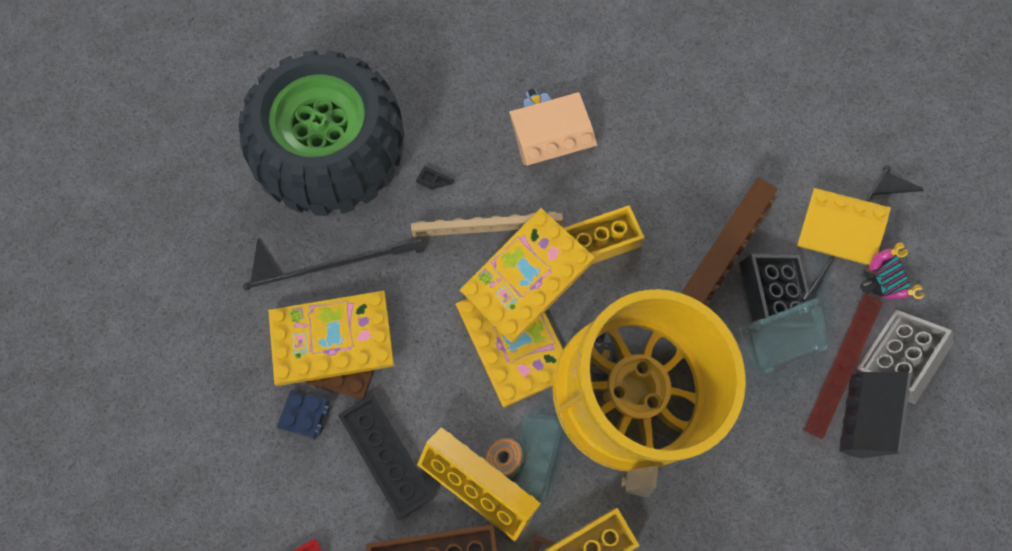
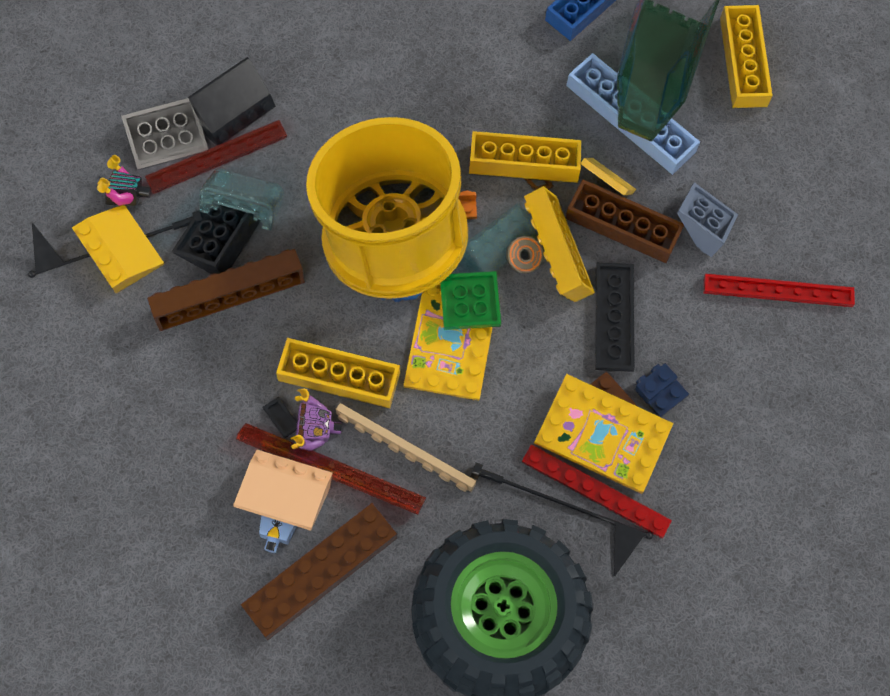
camera: 150 degrees left, 0 degrees up
black tile [416,166,455,190] -> none
yellow plate [460,208,596,344] -> none
none -> clear red plate [236,423,426,515]
none -> reddish brown brick [241,503,397,641]
none -> black tile [262,397,297,439]
none -> torso [291,388,342,451]
none -> green plate [440,271,501,330]
none -> orange bracket [458,190,477,219]
none -> red plate [522,444,672,539]

